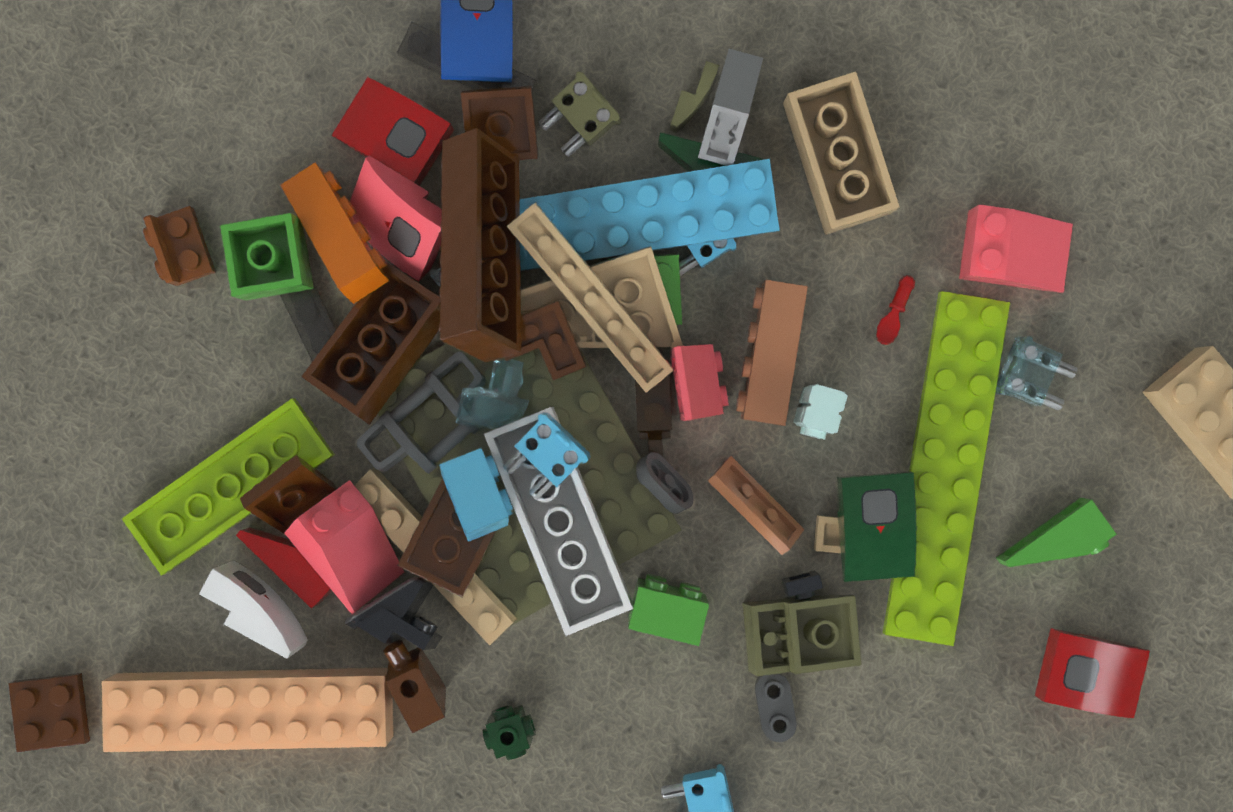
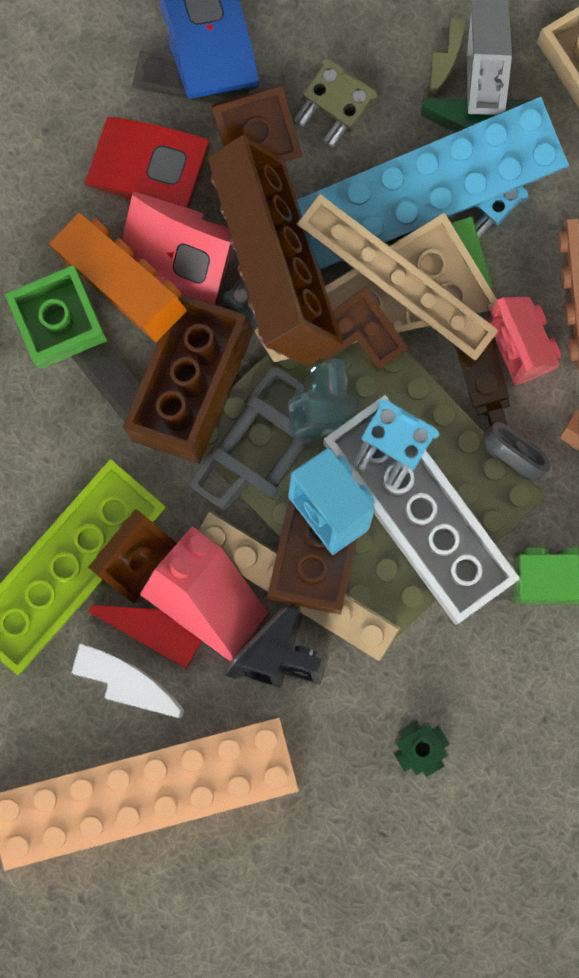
camera: 15 degrees left, 5 degrees down
reddish brown torso [383,640,446,733] -> none

